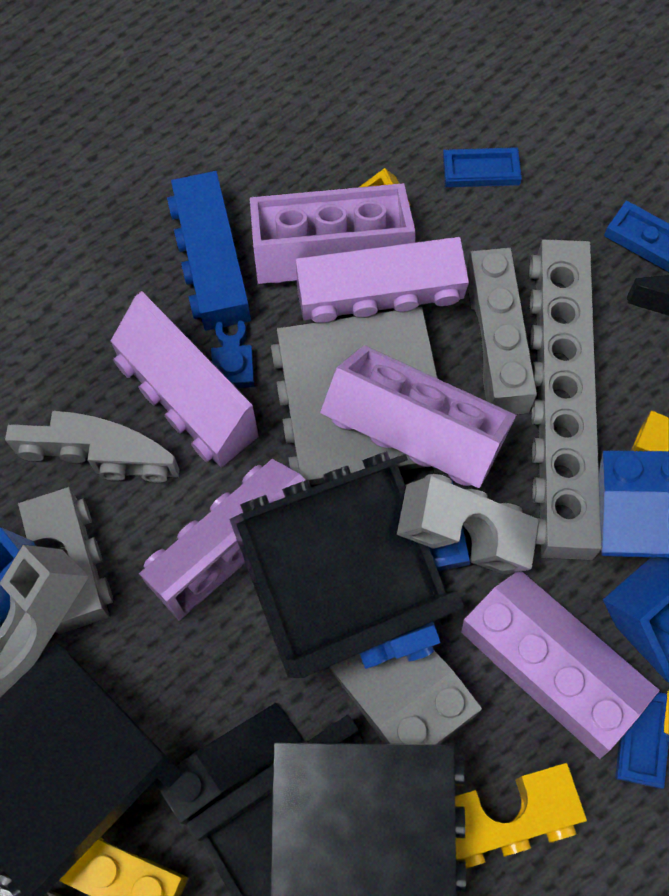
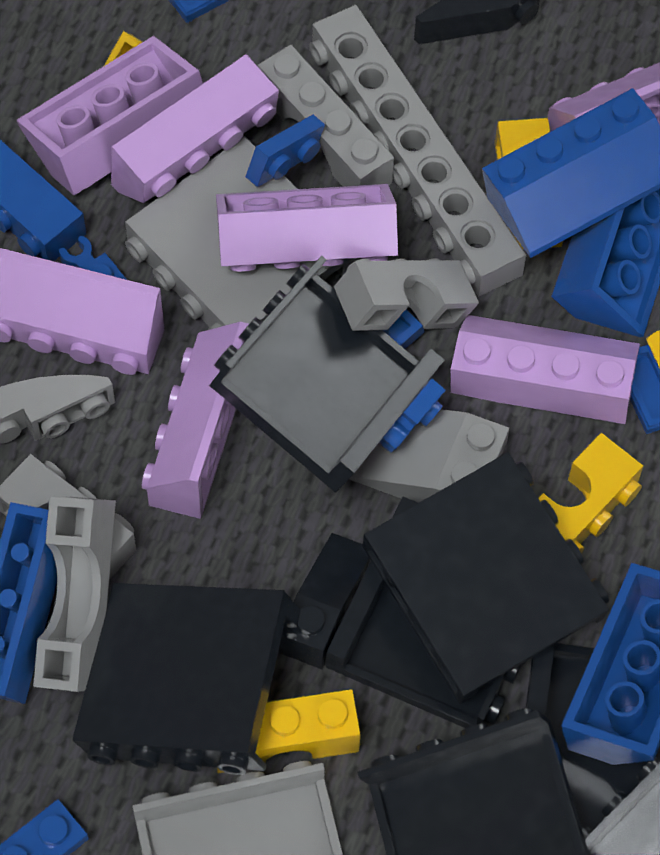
camera: 35 degrees left, 5 degrees down
none -> blue plate [245,114,325,187]

